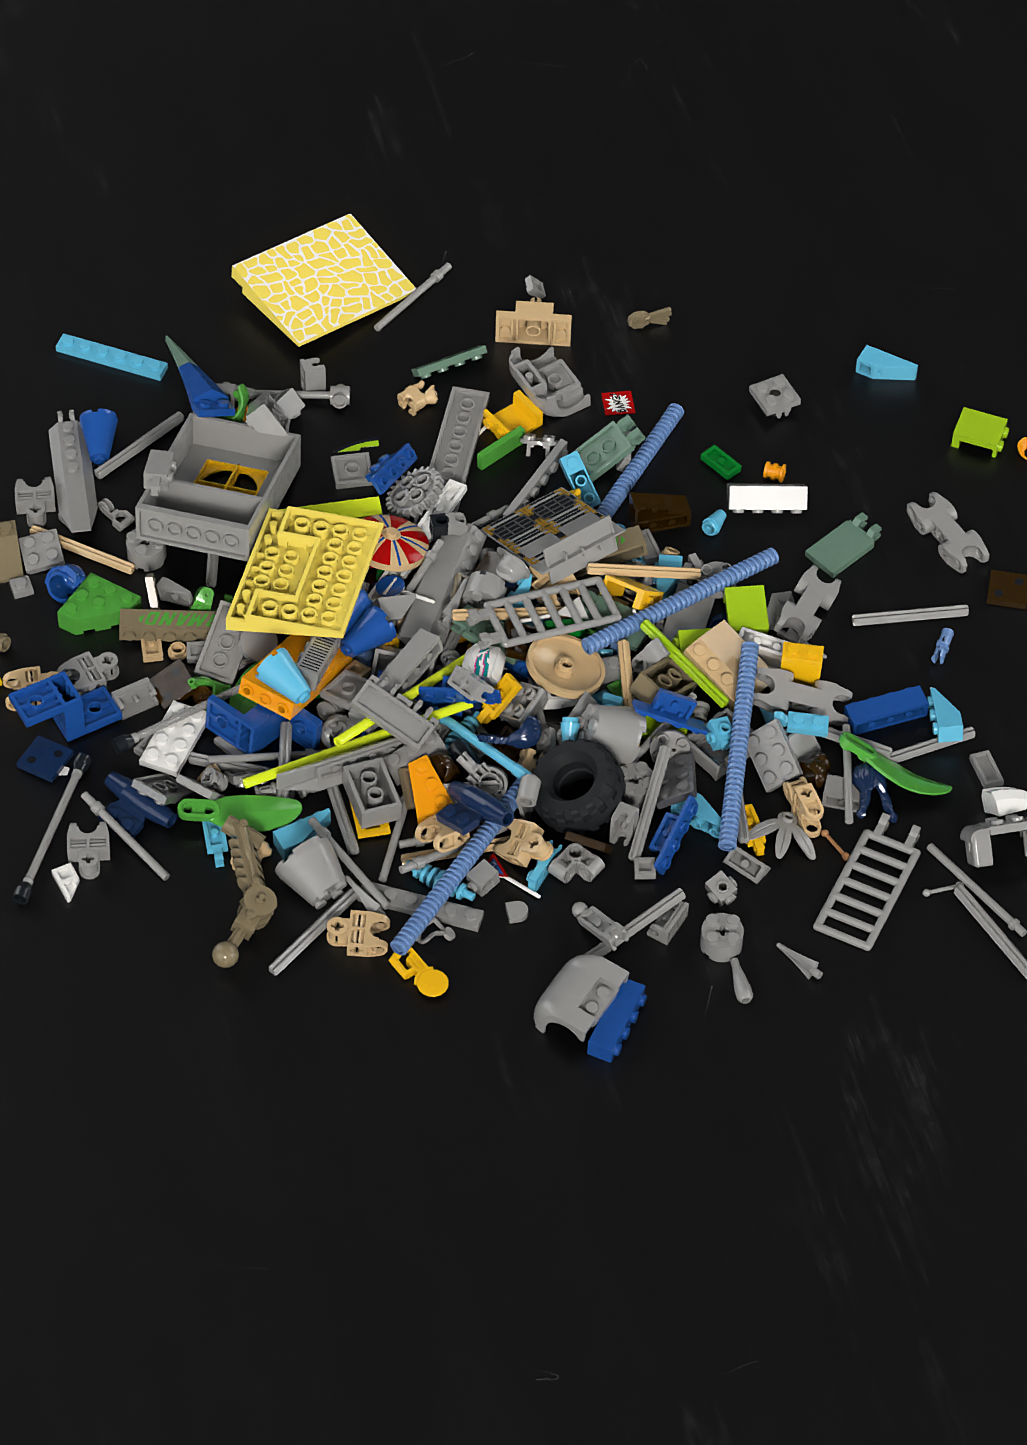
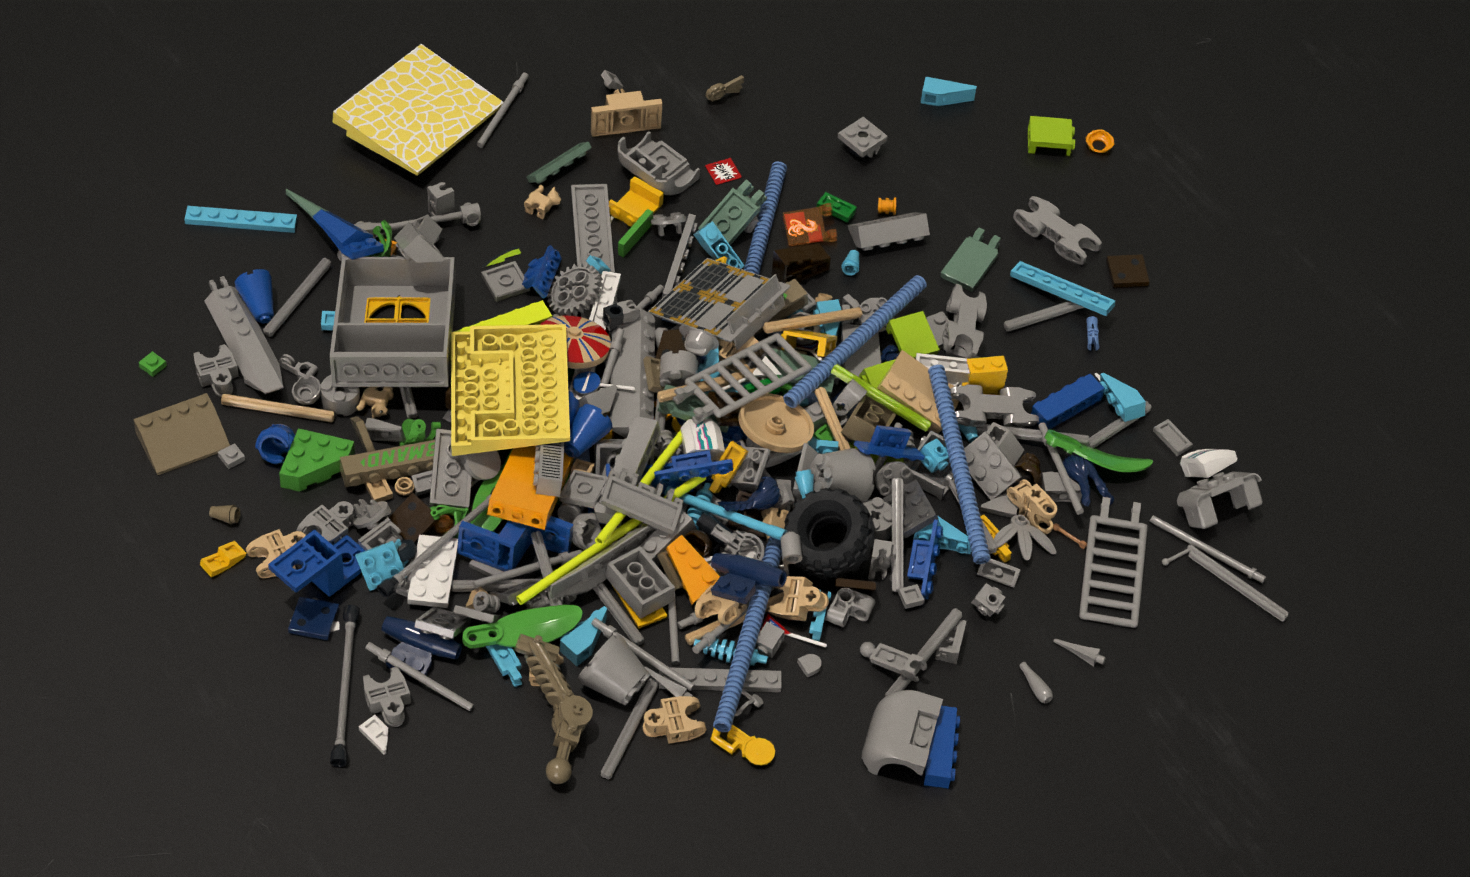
camera: 20 degrees left, 0 degrees up
light grey plate [18,528,66,575] -> none
light grey hinge [143,449,178,496] -> none
medium azure cone [255,647,311,704] -> none
light grey piece [441,578,468,626] -> none
light grey hinge [447,665,495,703] -> none
light grey brick [700,913,744,962] -> none
medium azure plate [773,711,829,737] -> none
none -> light grey hair [292,375,321,405]
none -> light grey plate [353,499,391,529]
none -> medium azure plate [355,539,417,591]
none -> tan animal [356,387,393,419]
none -> medium azure plate [586,255,611,274]
none -> clear orange flag [783,203,837,246]
none -> light grey tile [980,493,1018,518]
none -> medium azure plate [1010,261,1115,316]

